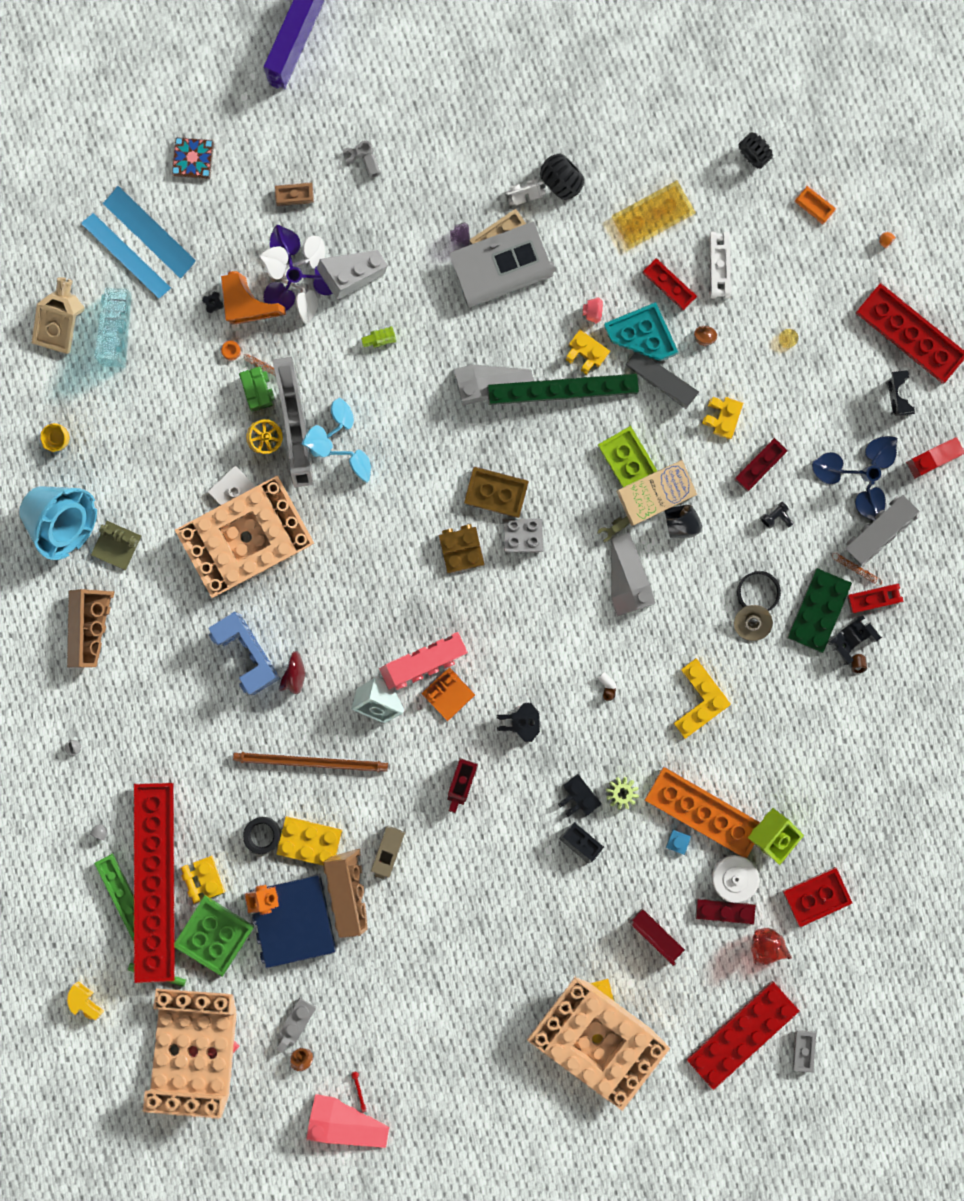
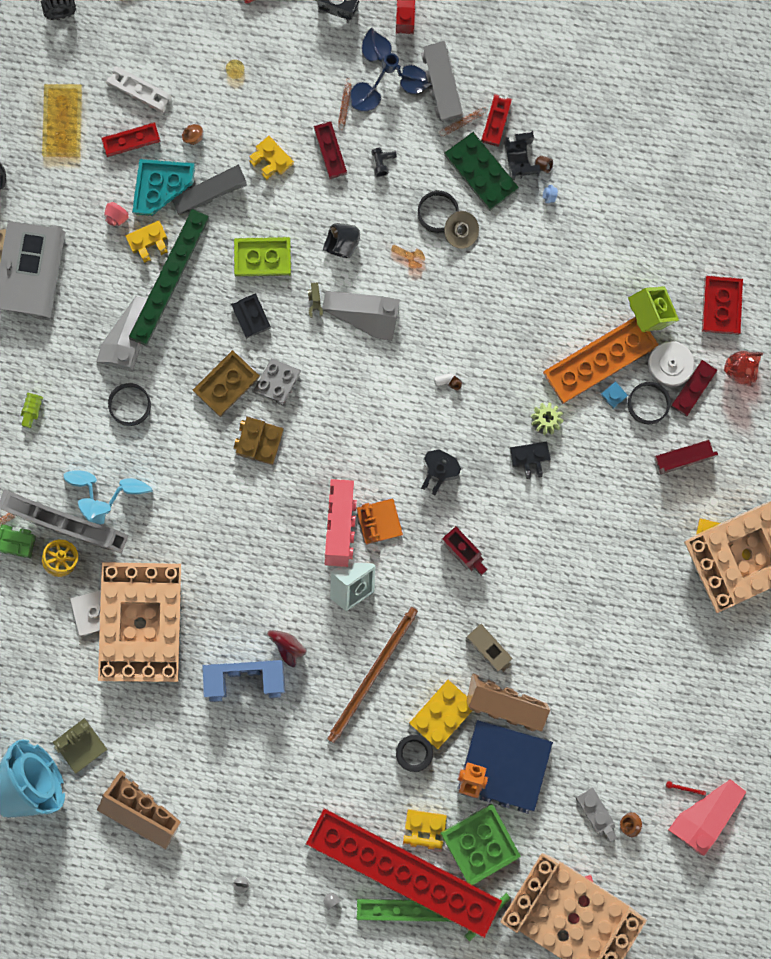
camera: 65 degrees left, 5 degrees down
black hinge [559,822,604,864] -> none
tan tile [616,460,697,526] -> none
yellow plate [673,658,731,739] -> none
none -> black tyre [108,383,151,426]
none -> black plate [231,293,271,339]
none -> piece [338,78,352,130]
none -> clear orange bar [391,245,425,269]
none -> light blue plate [543,185,558,204]
none -> black tyre [627,382,671,425]

